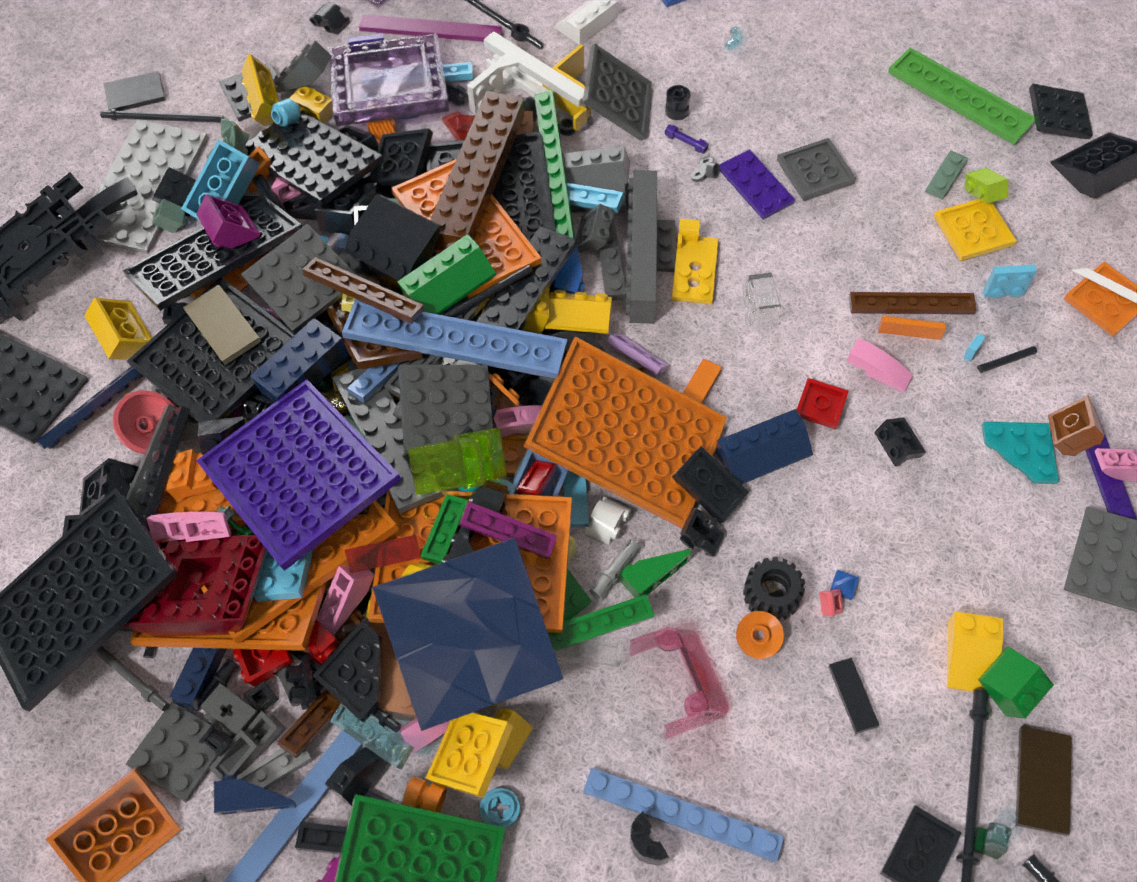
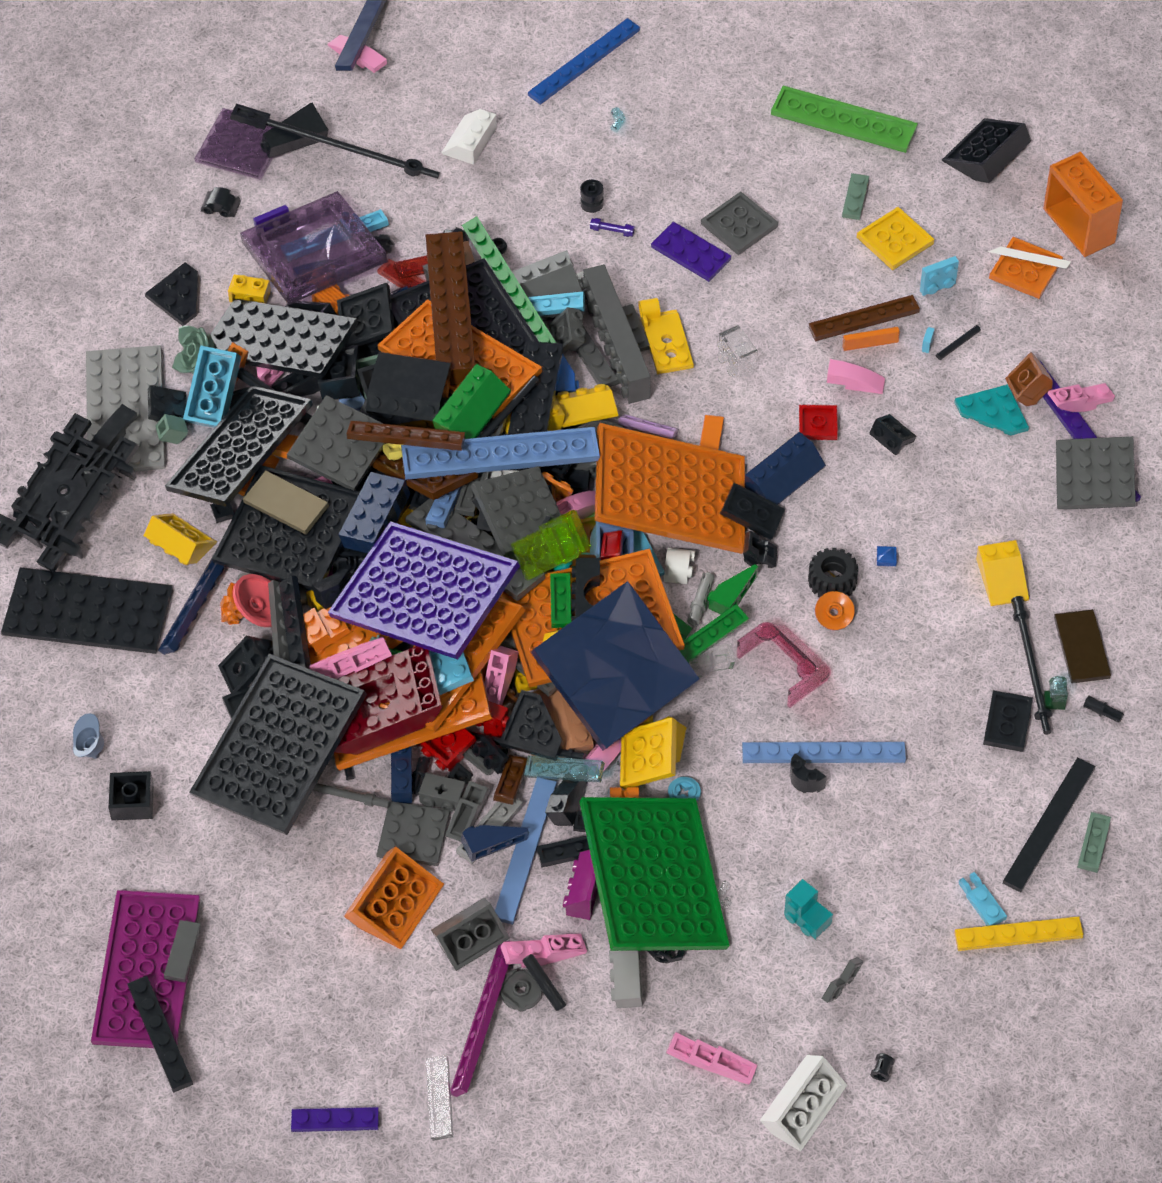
camera: 20 degrees left, 5 degrees down
black bar [100,109,224,123] -> none
tile [104,71,166,111] -> none
magenta slope [196,194,260,249] -> none
black bush [198,724,233,757] -> none
yellow slope [242,53,279,127] -> none
medium azure head [271,99,301,127] -> none
dark grey slope [274,40,332,93] -> none
clear red tile [344,535,421,574] -> none
magenta tile [359,14,502,42] -> none
magenta plate [459,501,557,559] -> none
white piece [467,32,591,131] -> none
dark grey plate [582,44,652,141] -> none
piece [691,156,720,182] -> none
coral slope [819,589,843,616] -> none
black tile [828,658,879,734] -> none
lime brick [964,168,1008,204] -> none
green slope [978,647,1054,719] -> none
black plate [1029,83,1093,139] -> none

